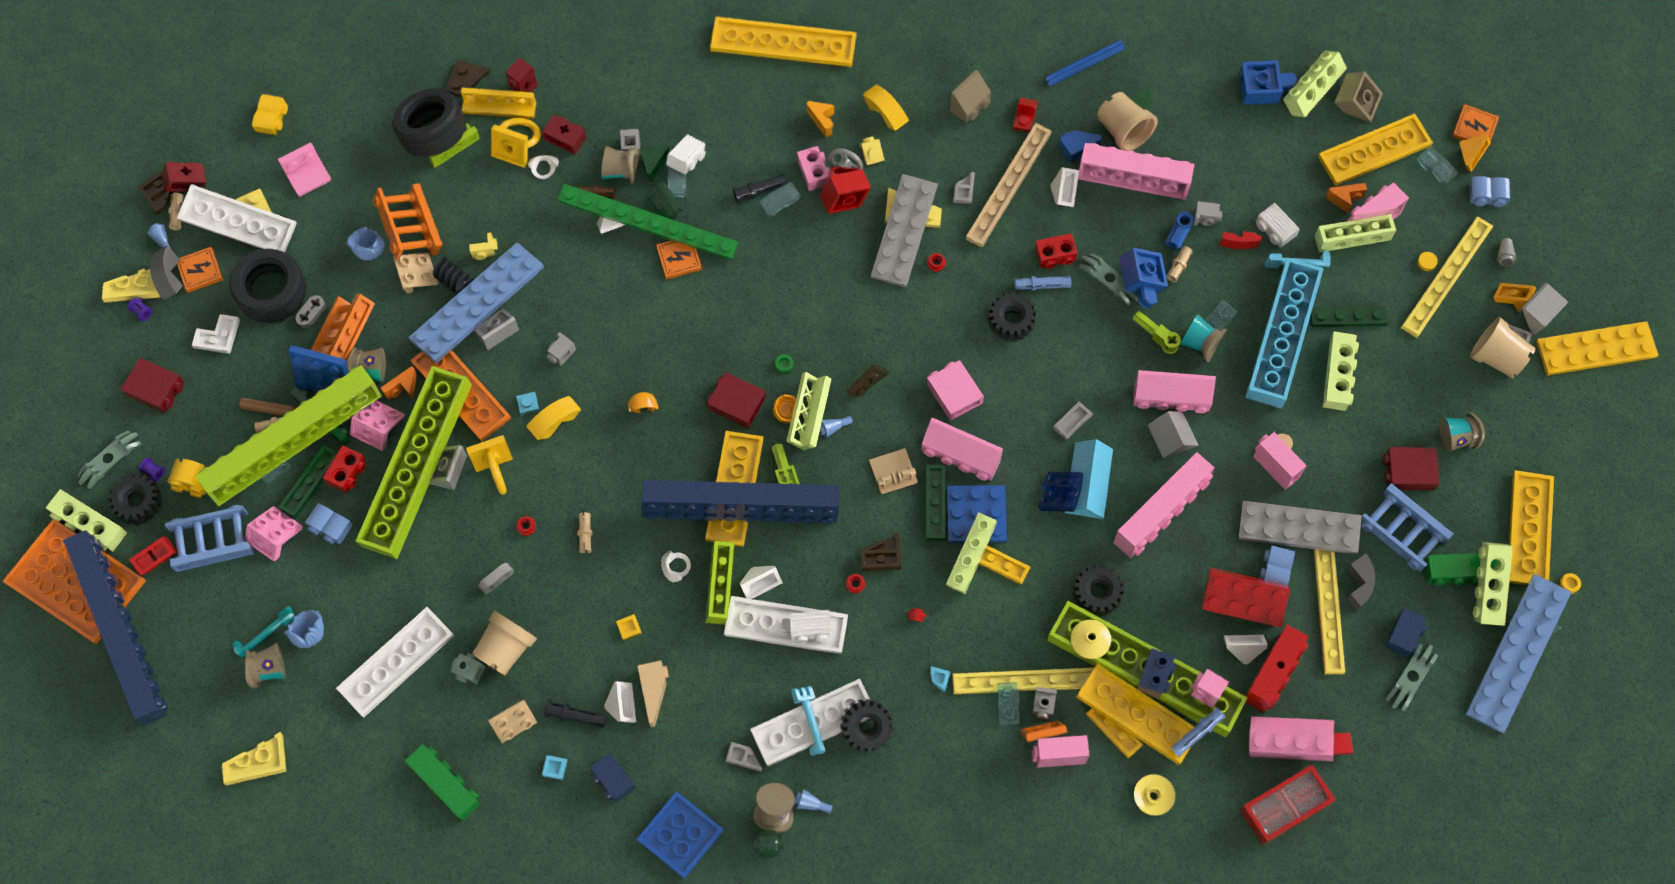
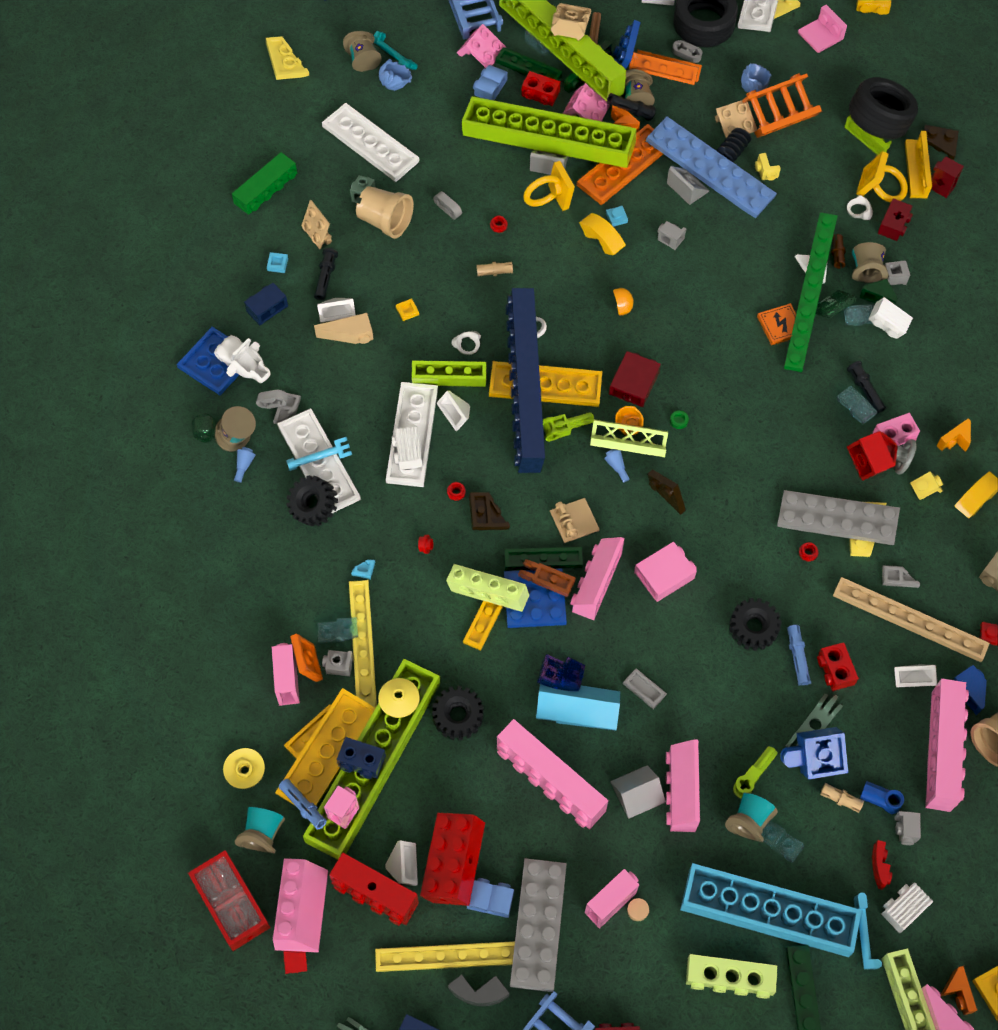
camera: 85 degrees right, 5 degrees down
none -> white piece [214,335,270,383]
none -> hat [235,807,285,854]
none -> light grey beam [256,390,288,409]
none -> dark orange hinge [518,559,576,597]
none -> tan slope [551,3,591,41]
none -> black pin [607,93,656,121]

